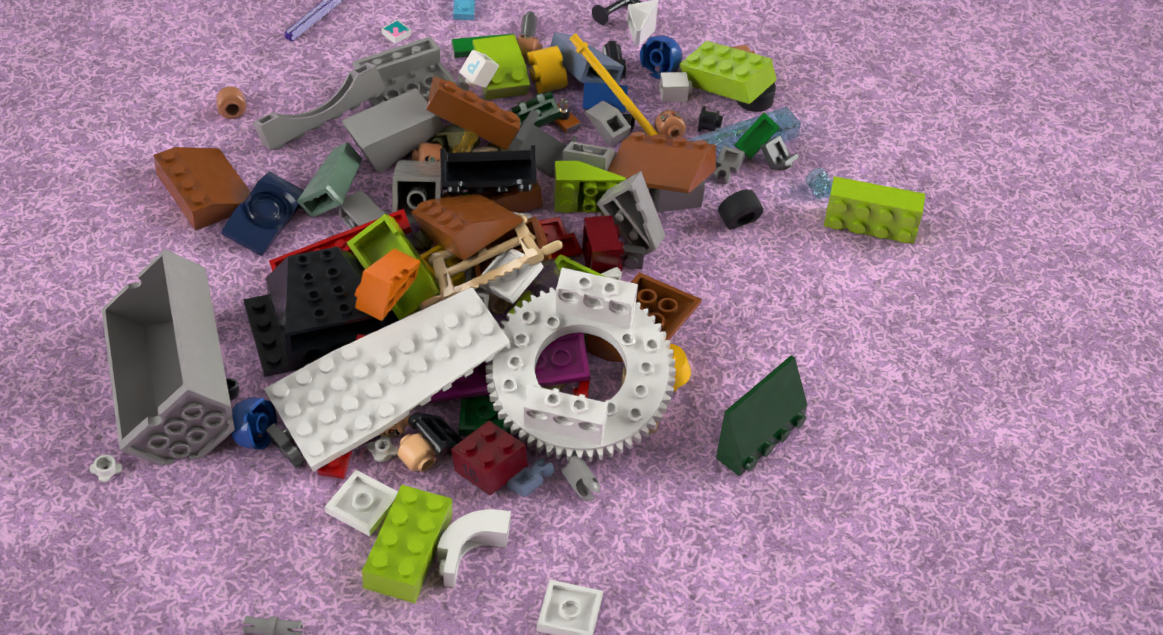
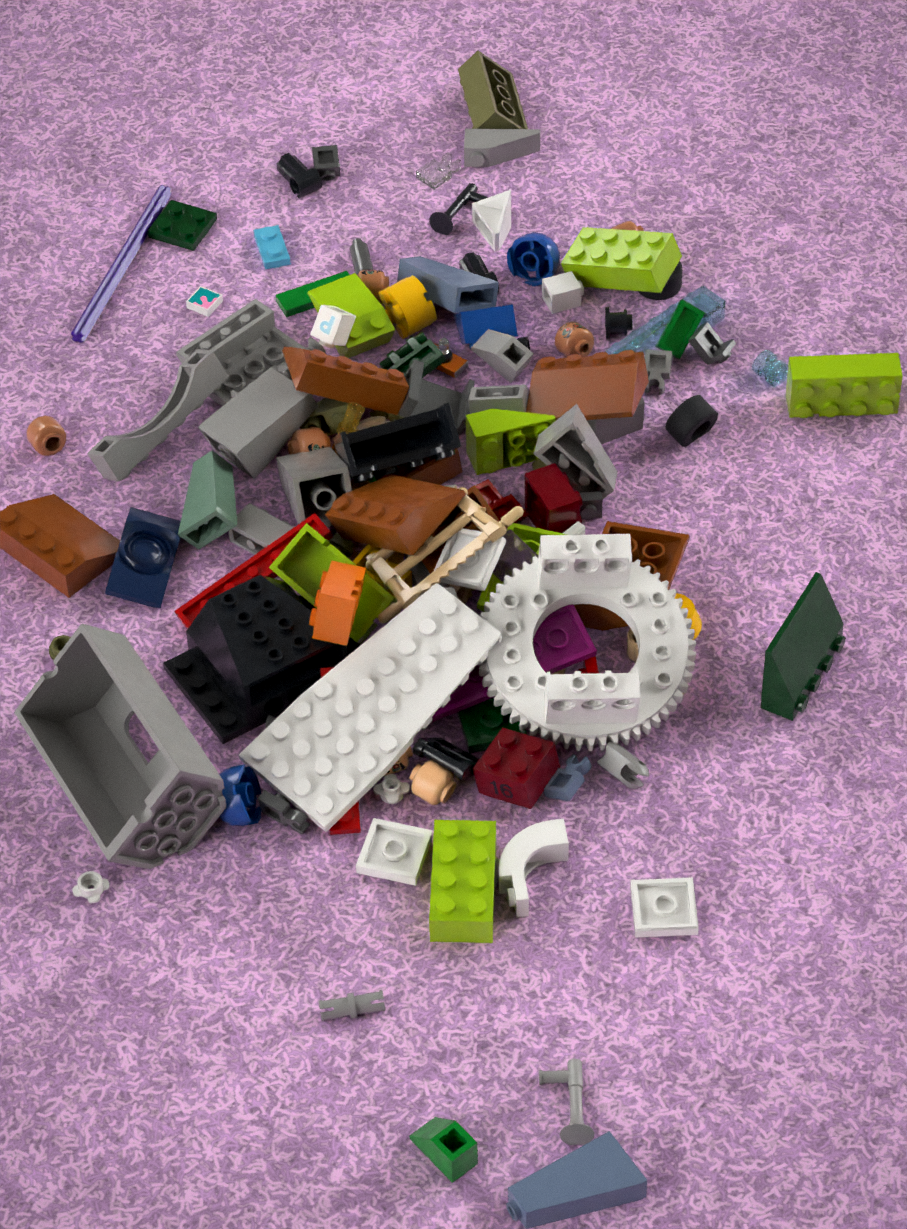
camera: 10 degrees left, 0 degrees up
yellow bar [570,33,658,136] -> none

